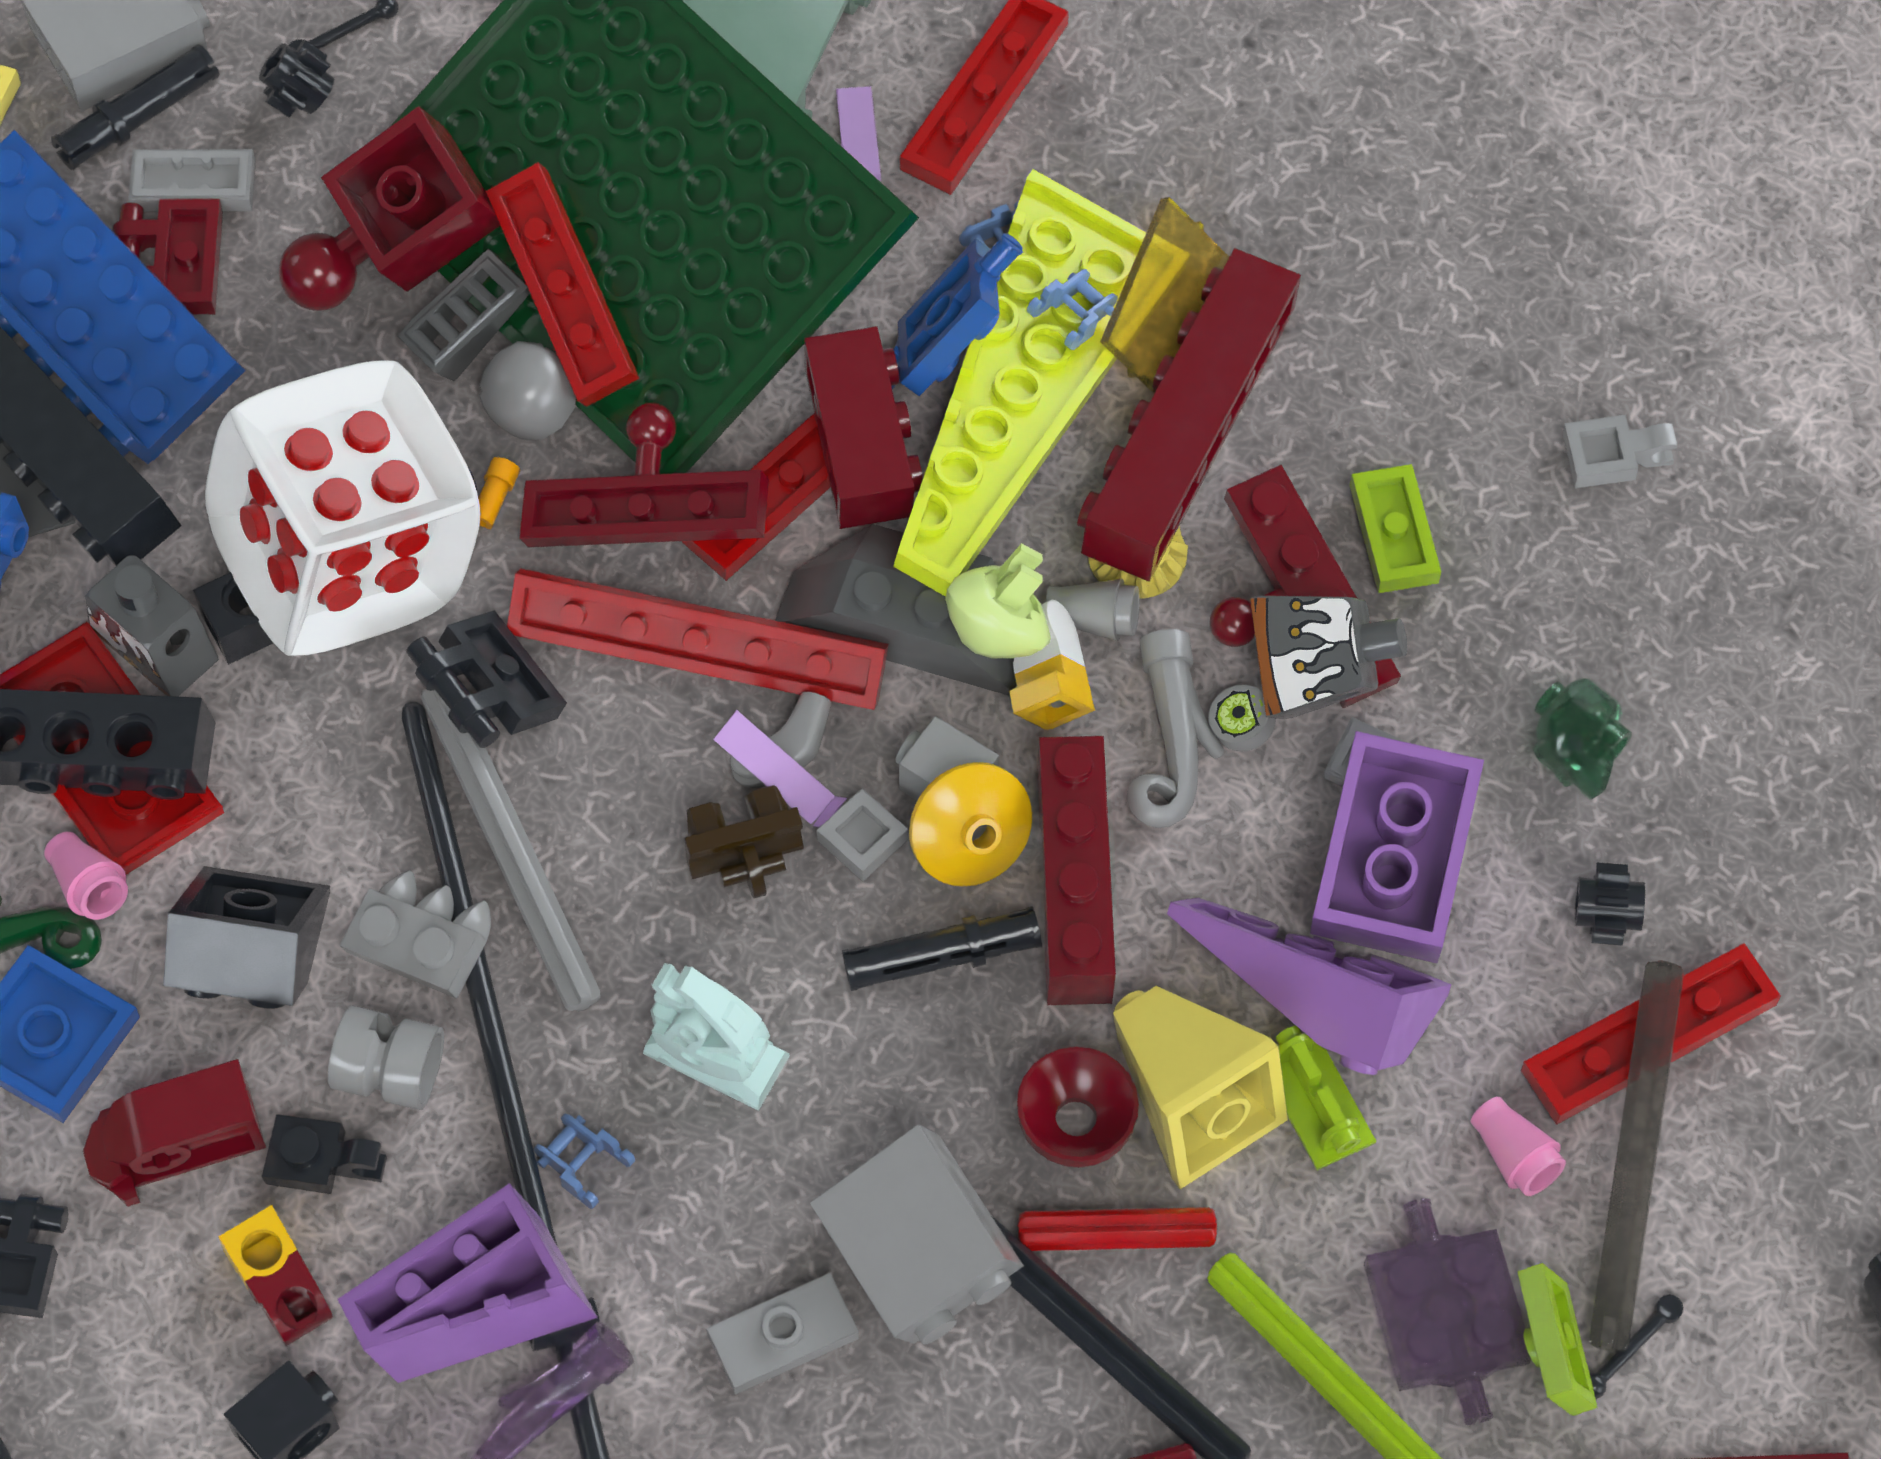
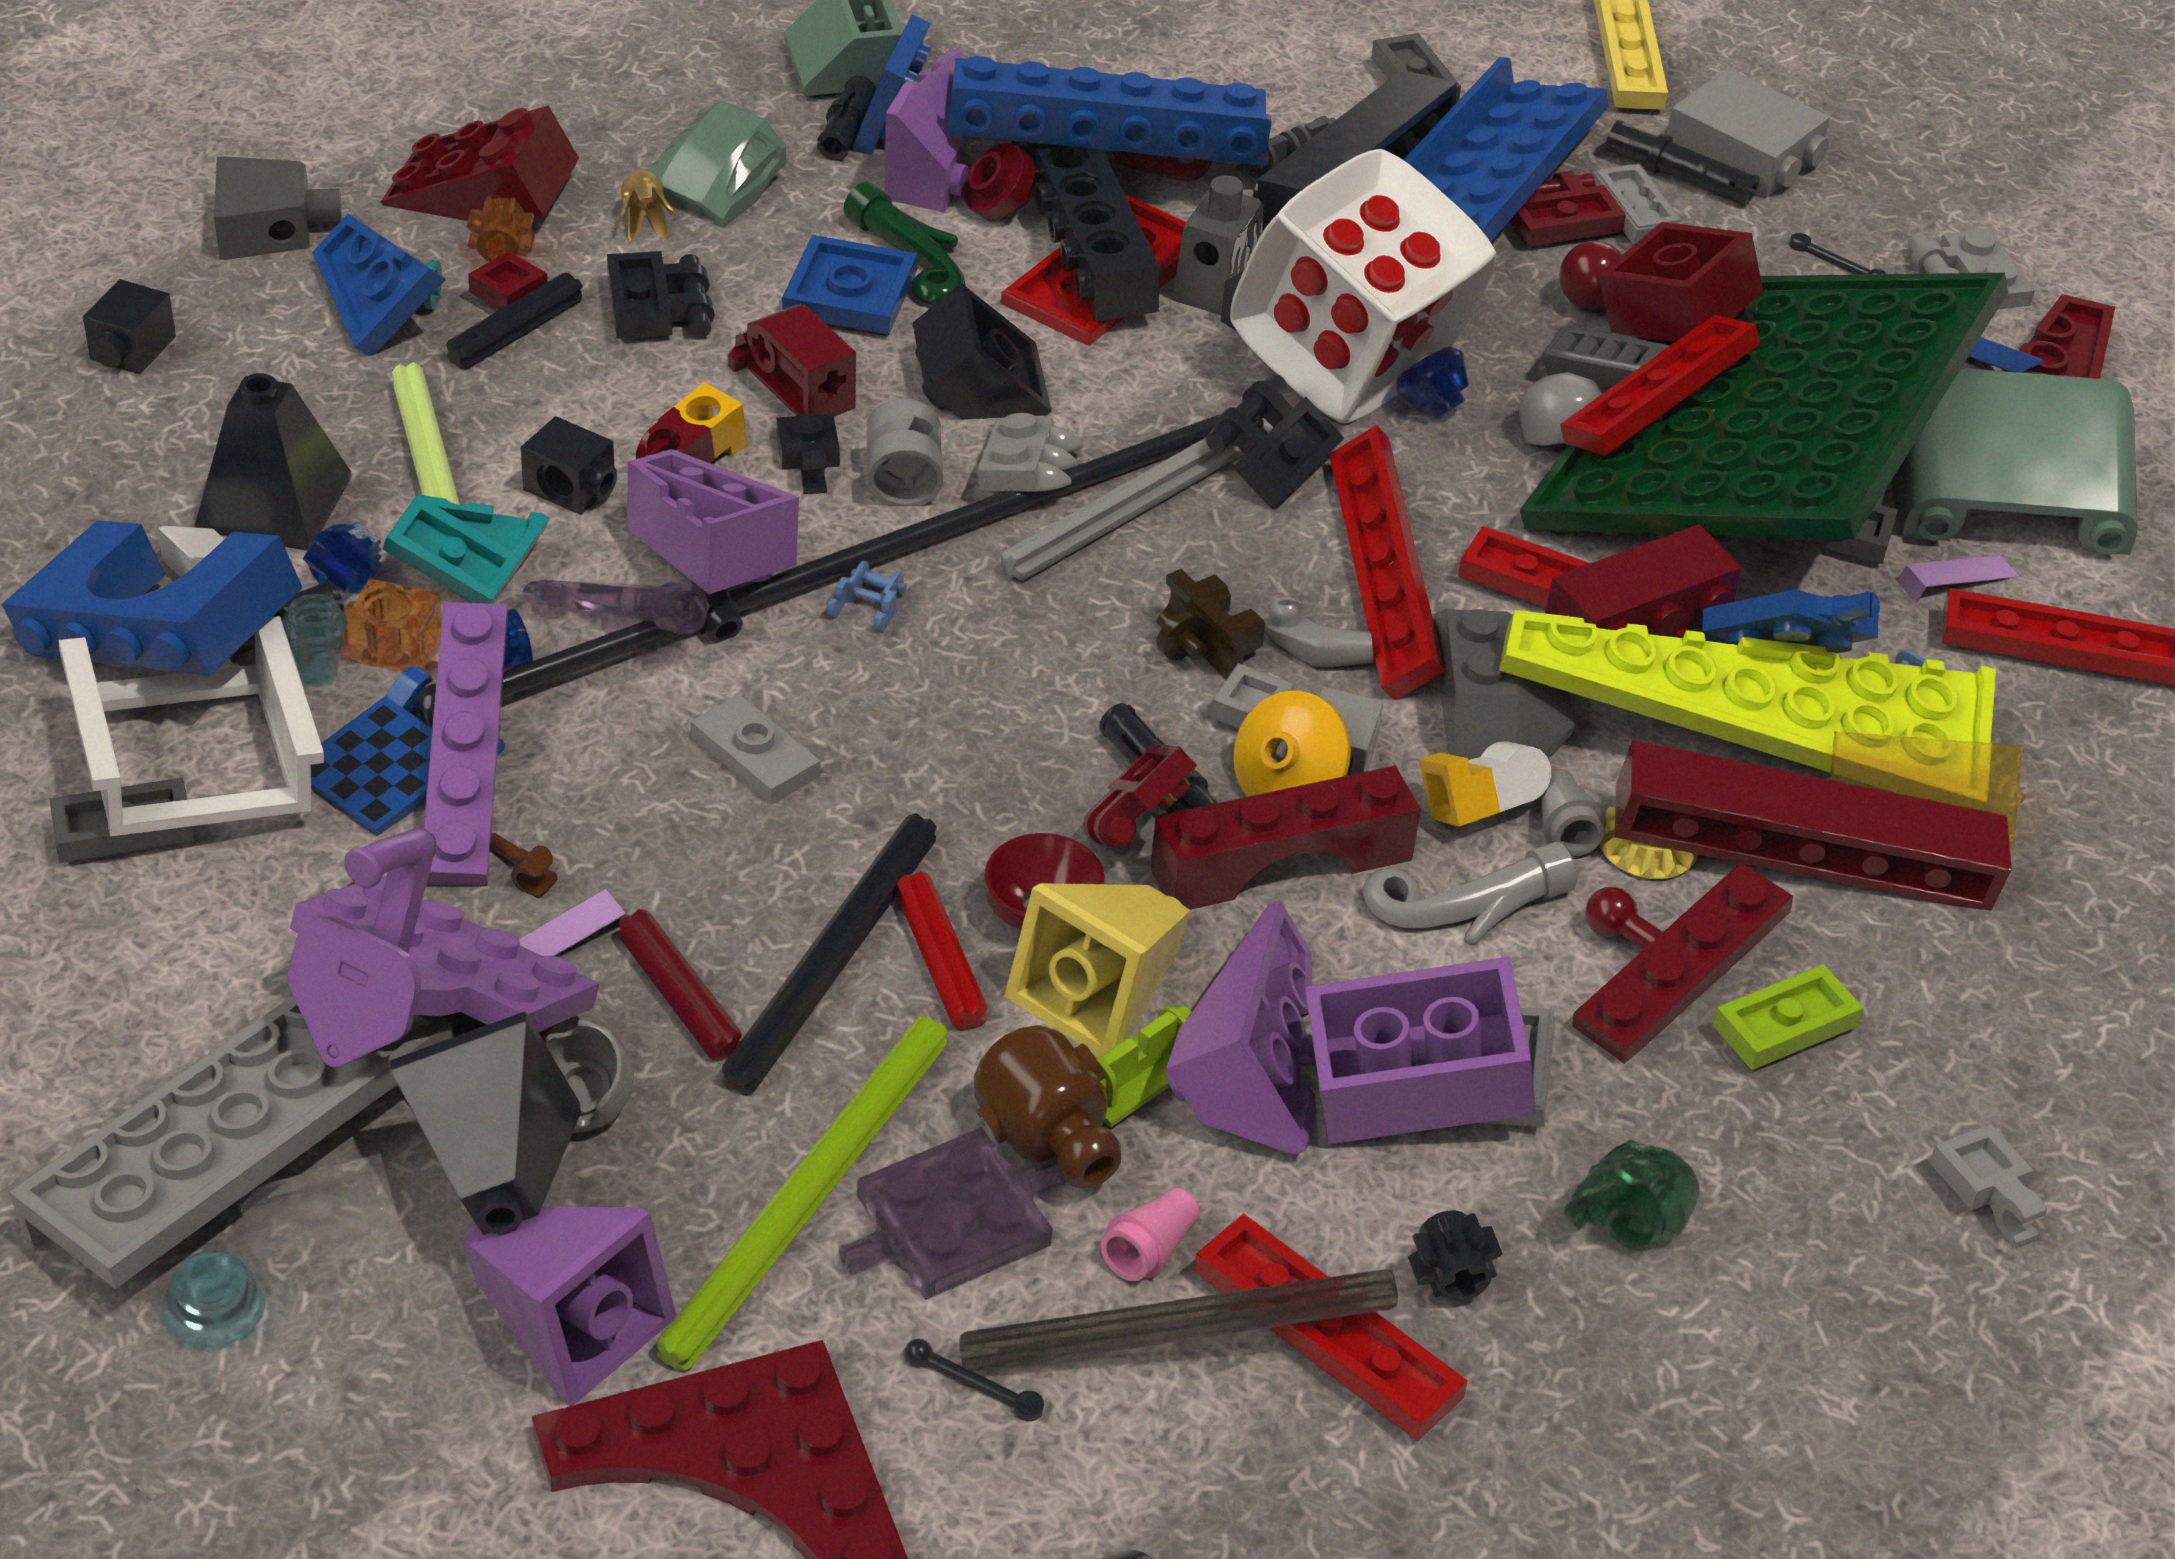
camera: 70 degrees right, 20 degrees down
bright pink cone [44,832,128,920] -> none
black gear [259,40,334,118] -> none
light orange piece [478,457,520,529] -> none
dark red plate [519,403,769,548] -> none
light aqua piece [643,963,790,1111] -> none
lavender piece [713,710,847,827] -> none
light grey brick [810,1124,1024,1344] -> none
yellowish green piece [945,543,1051,658] -> none
medium blue piece [1027,269,1118,350] -> none
tile [1208,685,1276,752] -> none
torso [1250,596,1407,719] -> none
lime plate [1517,1263,1598,1416] -> none
none -> reddish brown piece [974,1025,1121,1189]
none -> dark red plate [1083,743,1197,848]

